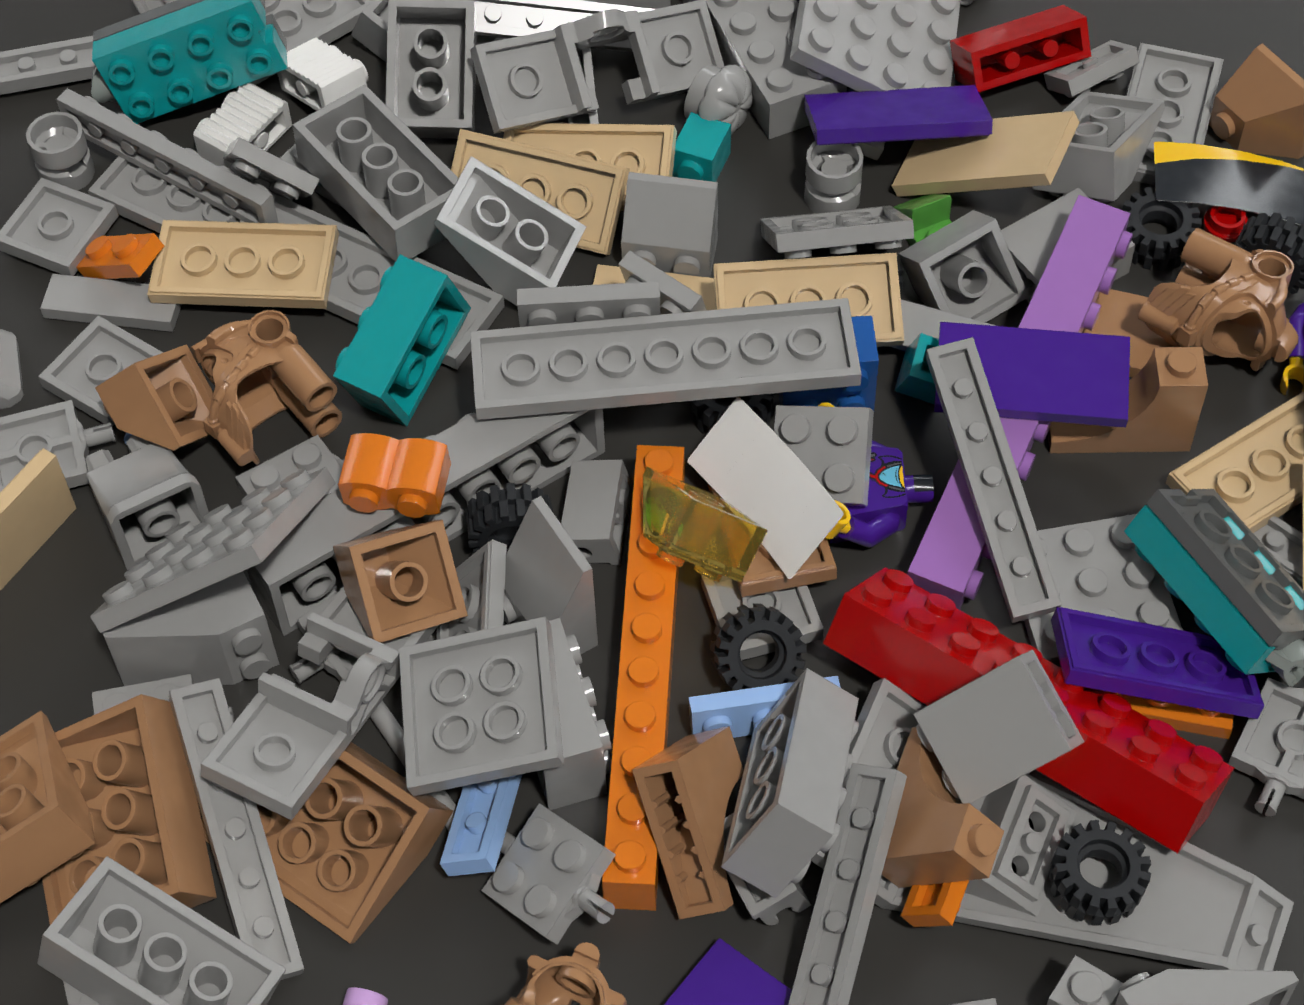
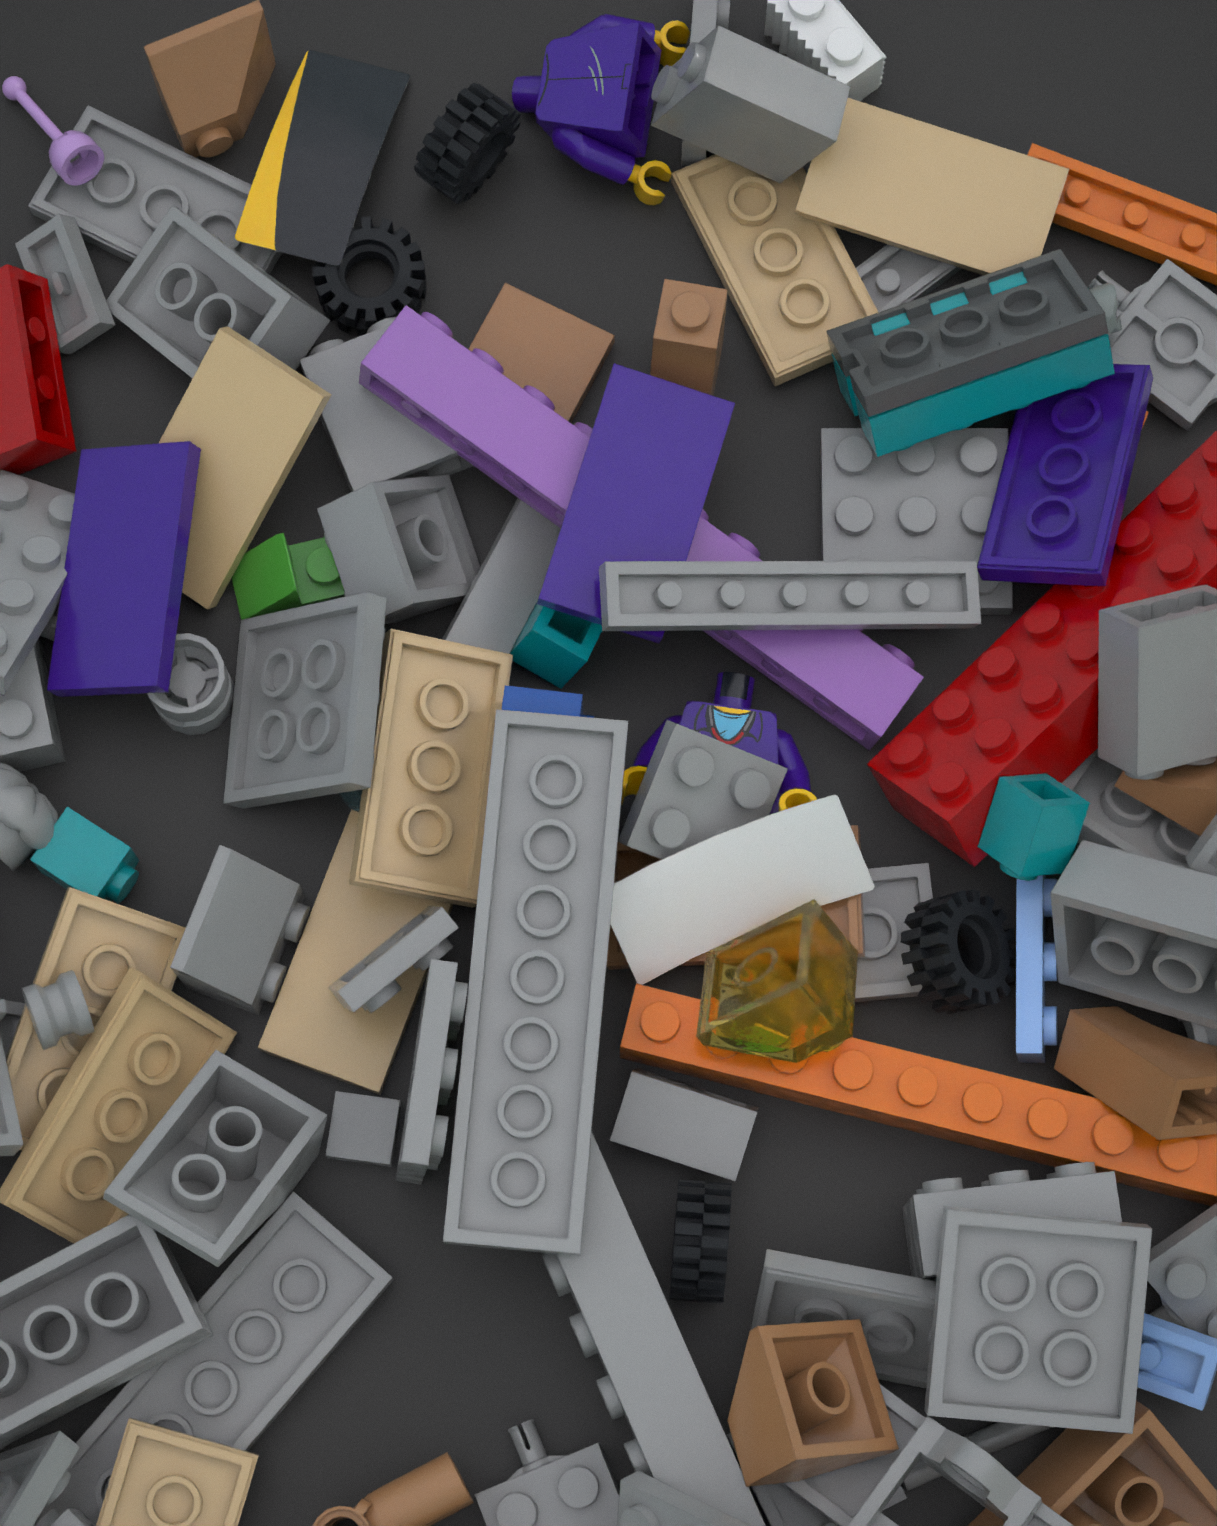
camera: 80 degrees left, 20 degrees up
teal brick [333,254,471,427] -> none
orange brick [338,433,451,518] -> none
light grey slope [504,496,598,654] -> none
medium nougat helmet [1138,228,1299,371] -> none
red plate [1203,205,1248,243] -> none
none -> lavender hinge [2,76,104,186]
none -> light grey wheel [22,970,94,1050]
none -> teal brick [978,773,1090,881]

